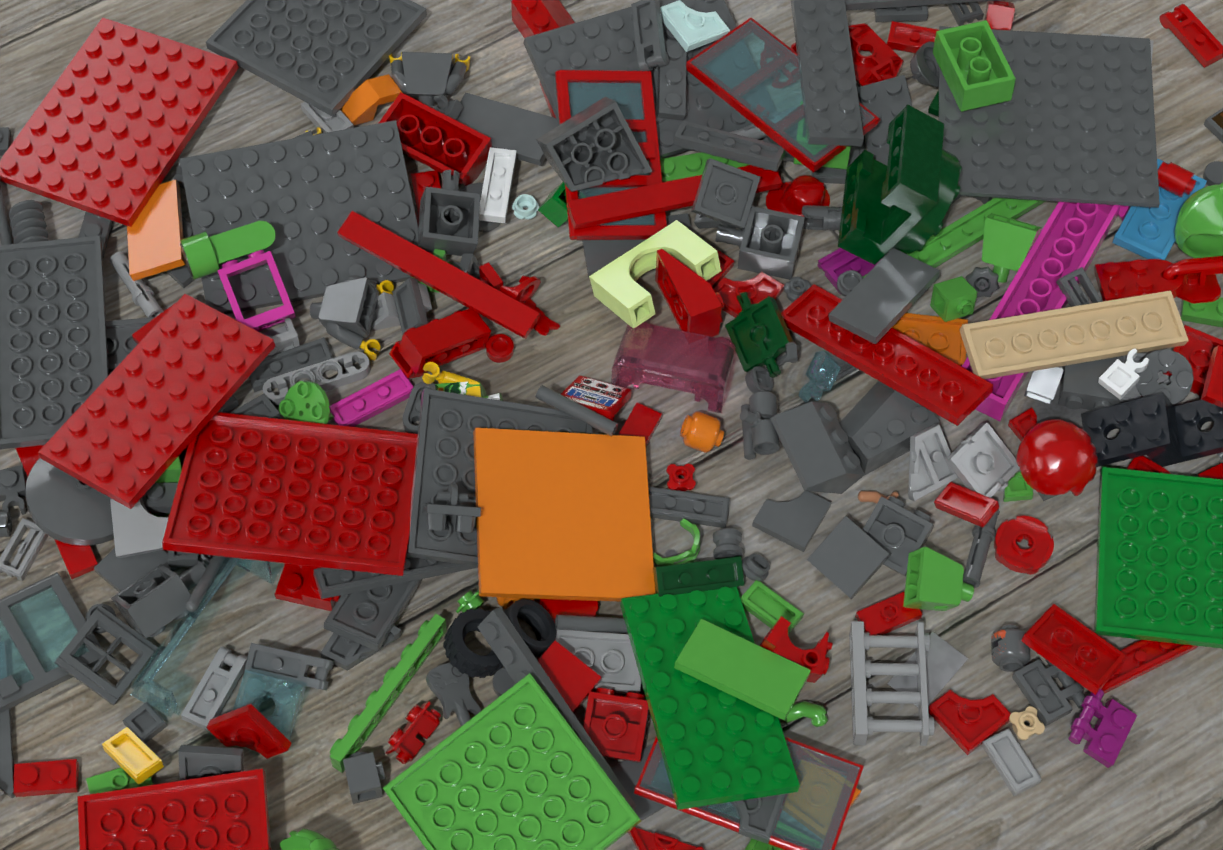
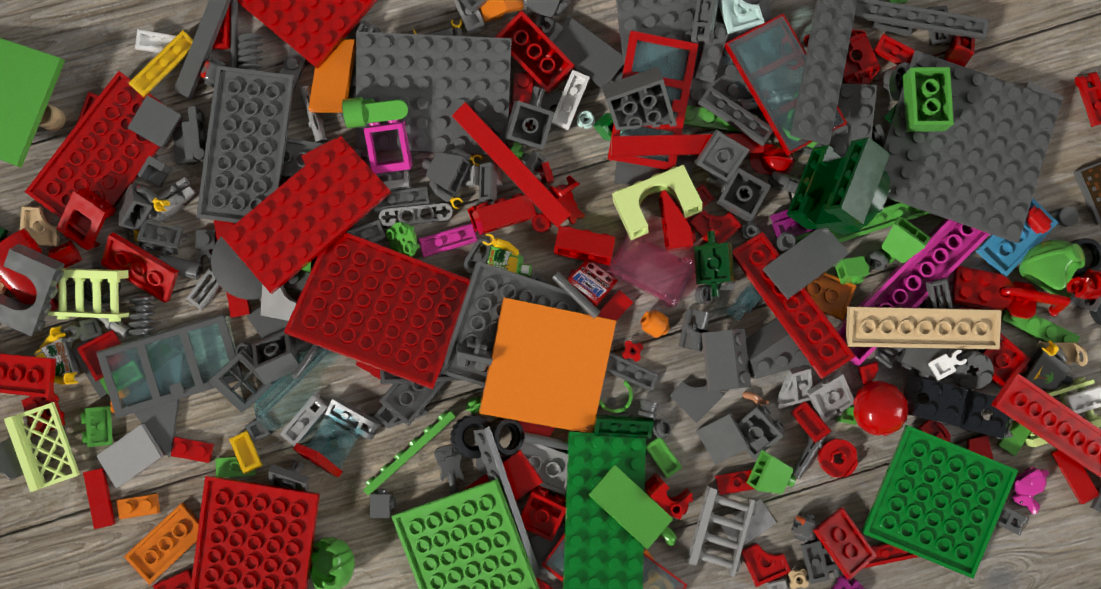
camera: 20 degrees right, 25 degrees up
red hinge [385,701,441,764] -> none
none -> red brick [554,226,616,266]

